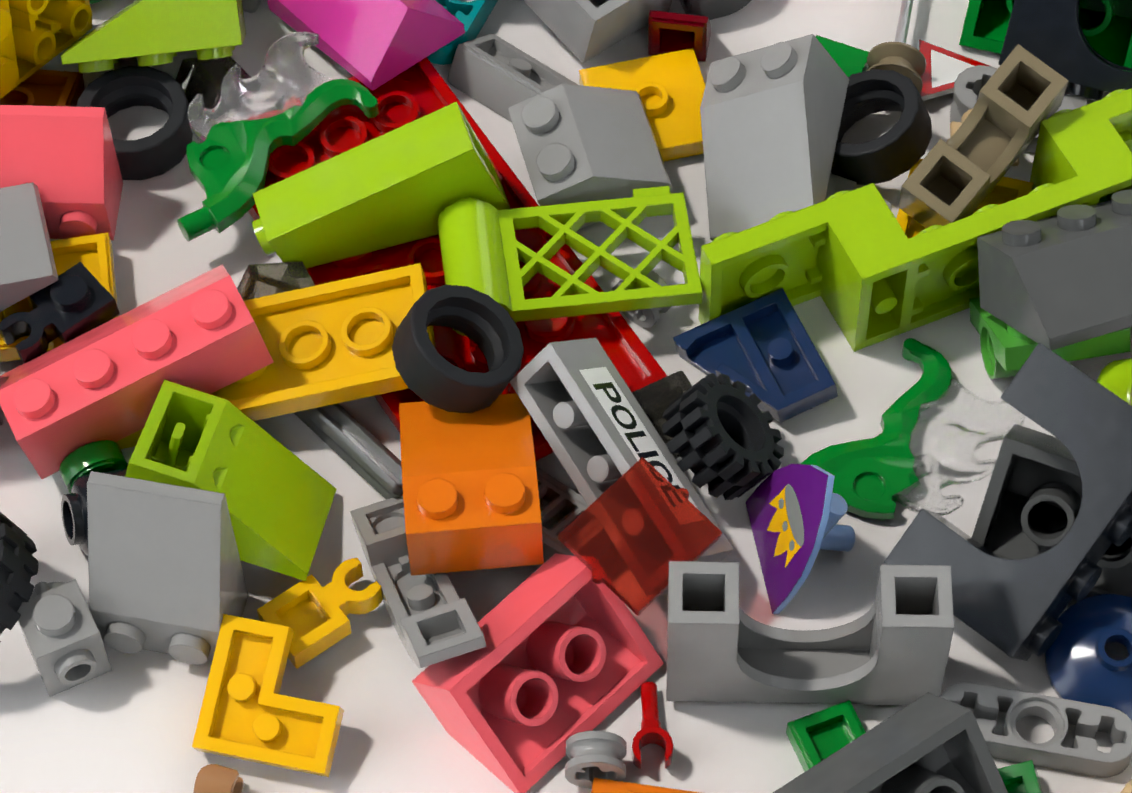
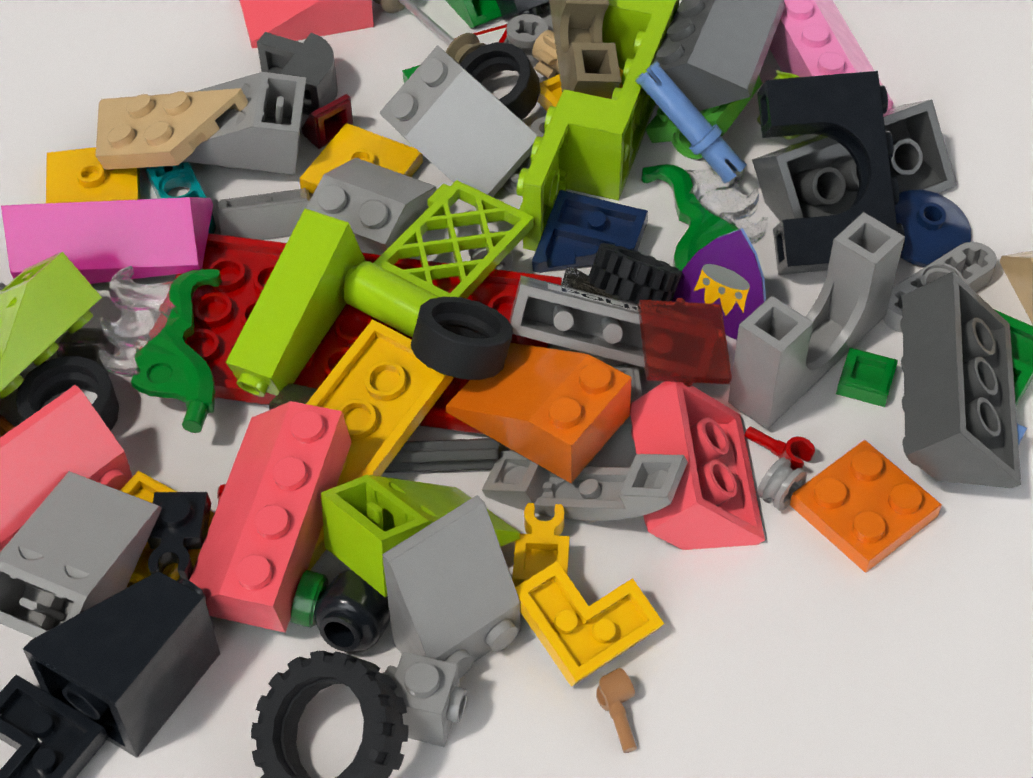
camera: 50 degrees left, 5 degrees down
none -> medium blue pin [635,61,747,184]

